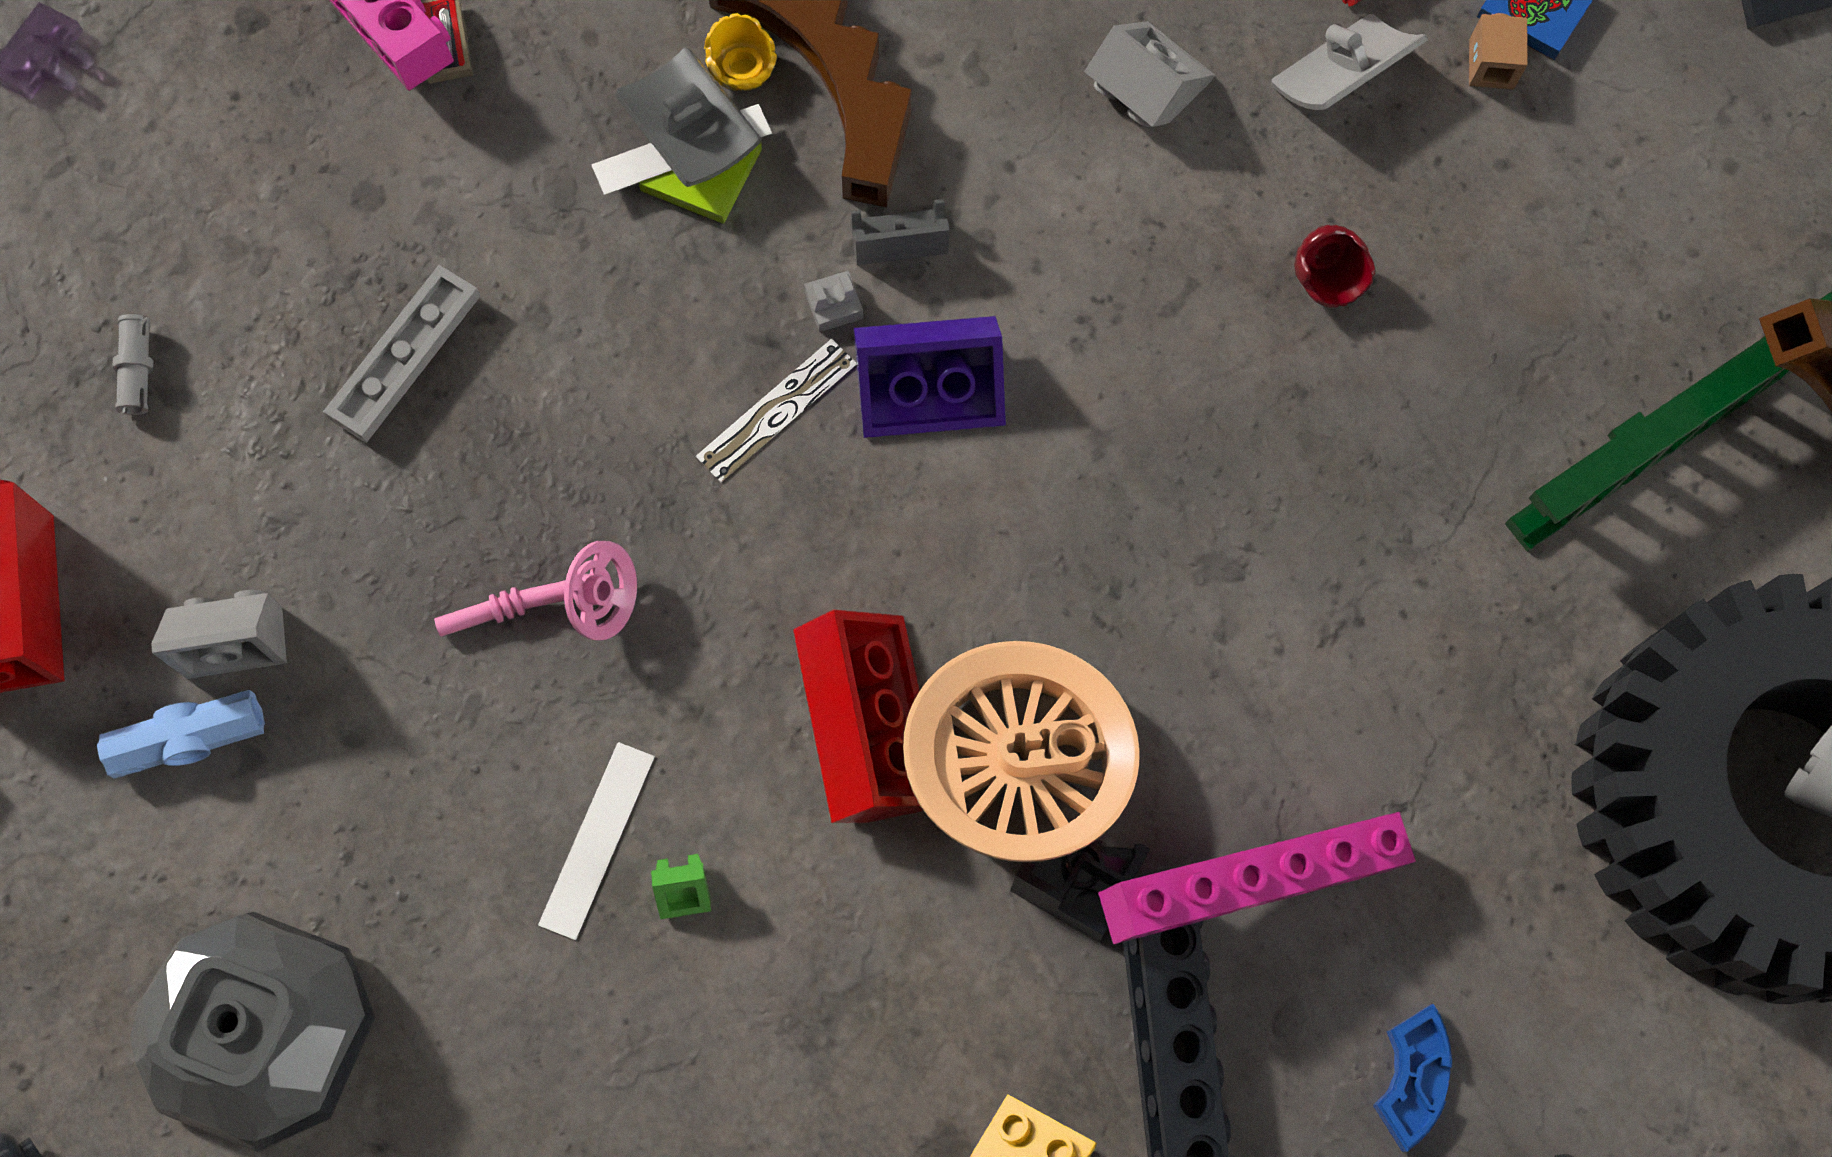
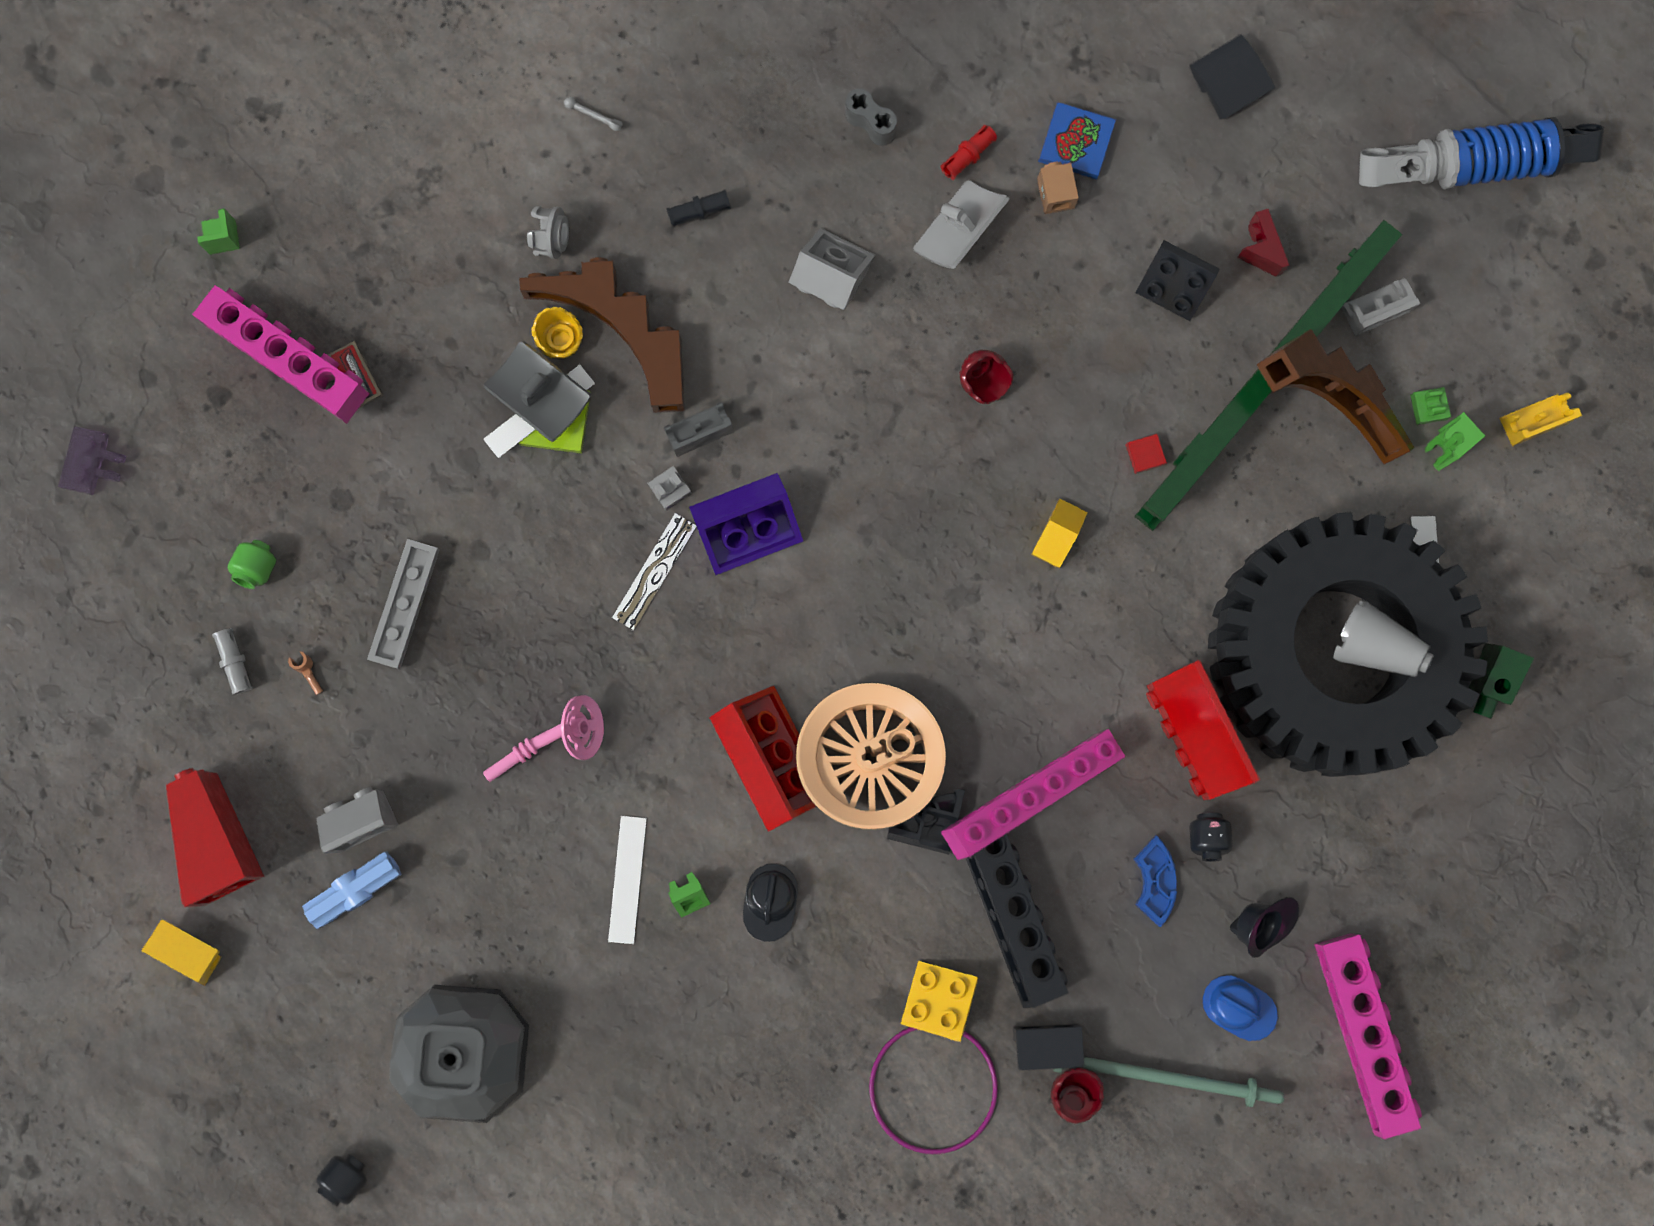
camera: 15 degrees left, 10 degrees up
none -> bright green head [228,540,276,589]
none -> nougat hand [288,651,323,695]
none -> black piece [743,864,798,942]
none -> yellow slope [1031,499,1088,568]
none -> red tile [1126,434,1167,474]
none -> black plate [1135,240,1220,321]
none -> red slope [1146,660,1260,800]
none -> black head [1189,813,1232,862]
none -> dark red slope [1238,208,1289,277]

